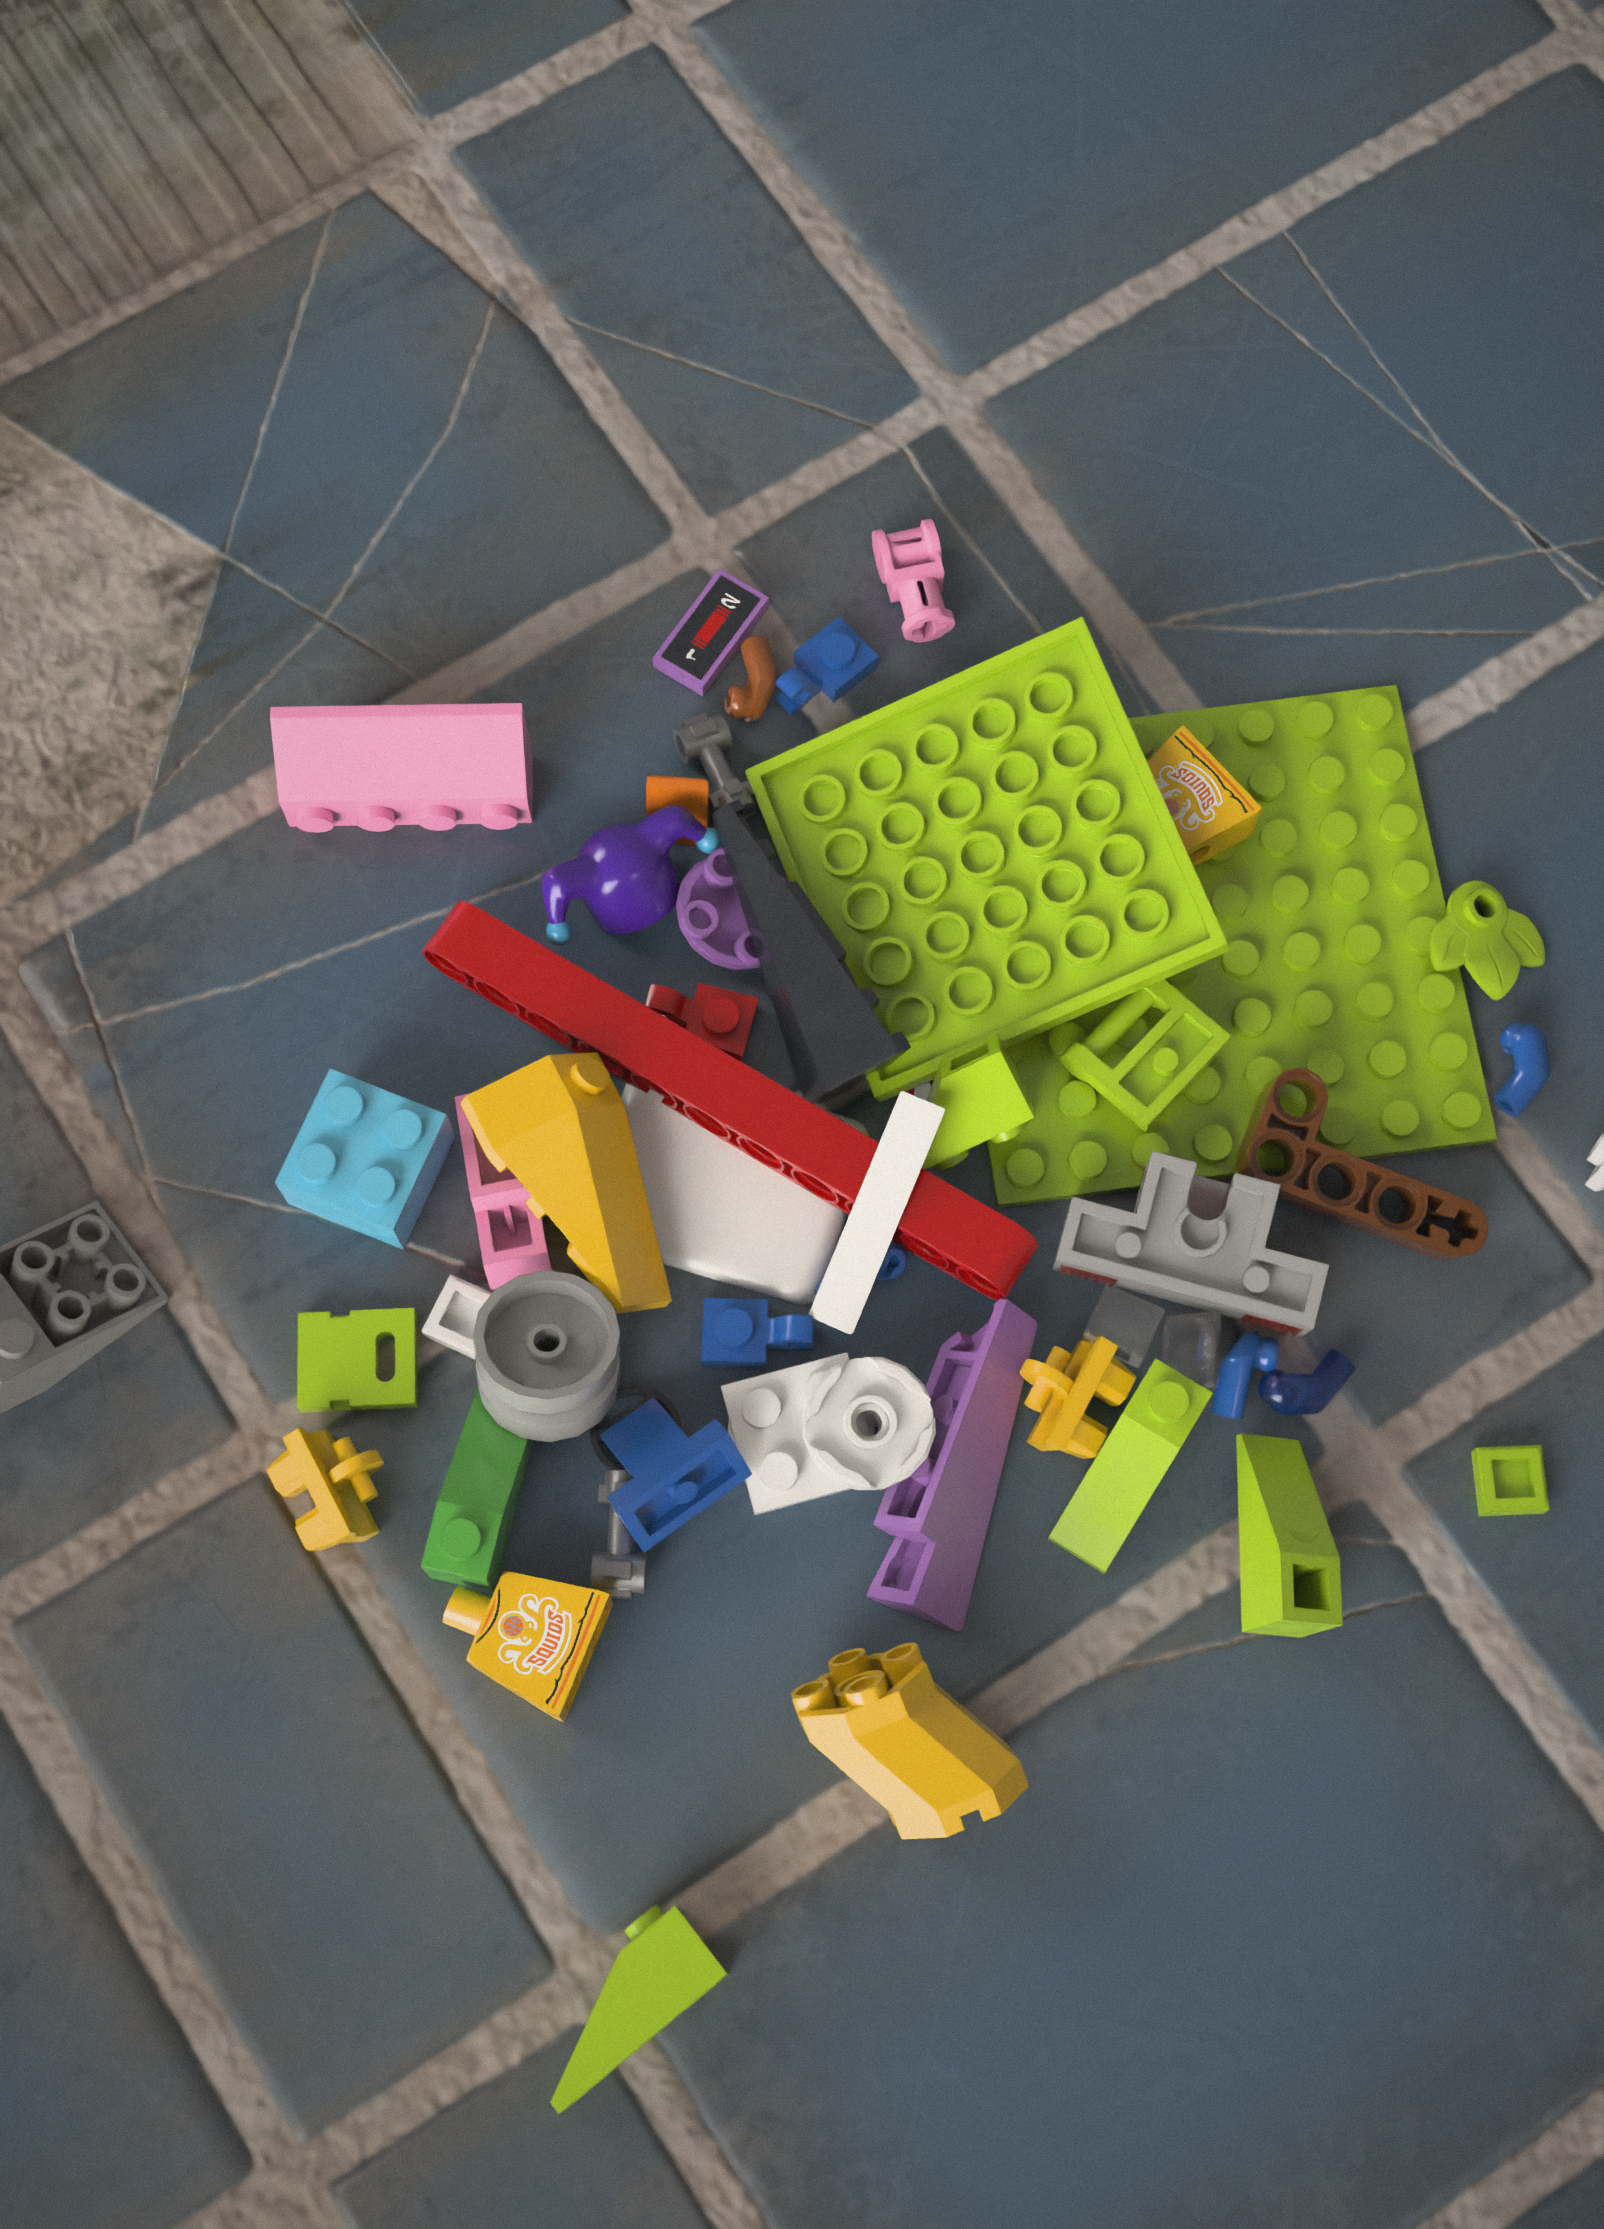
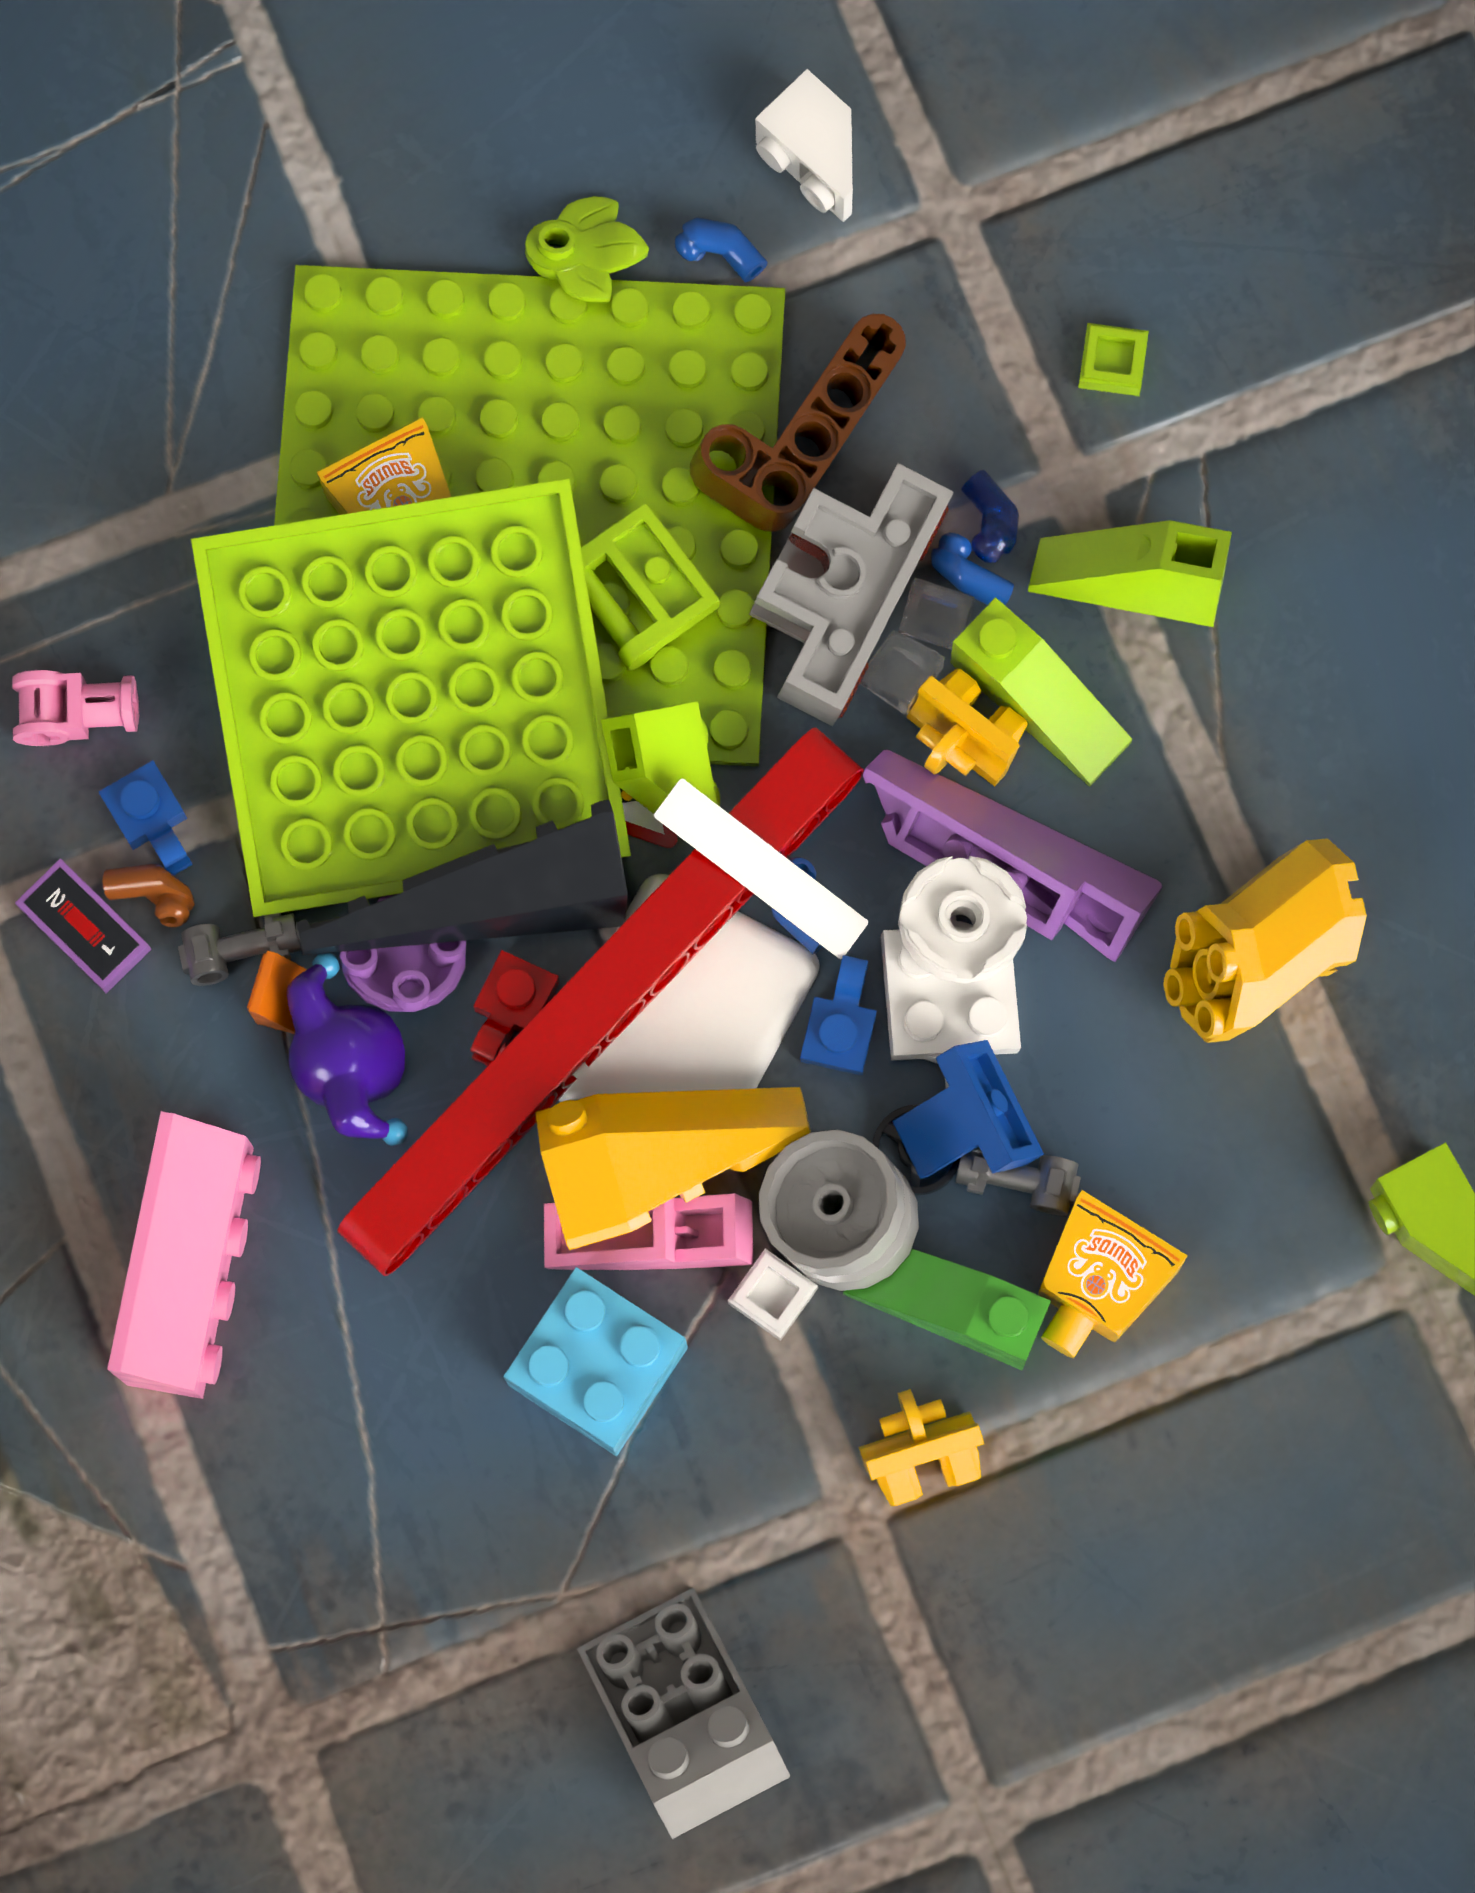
camera: 75 degrees left, 5 degrees up
lime piece [297,1308,418,1413] -> none

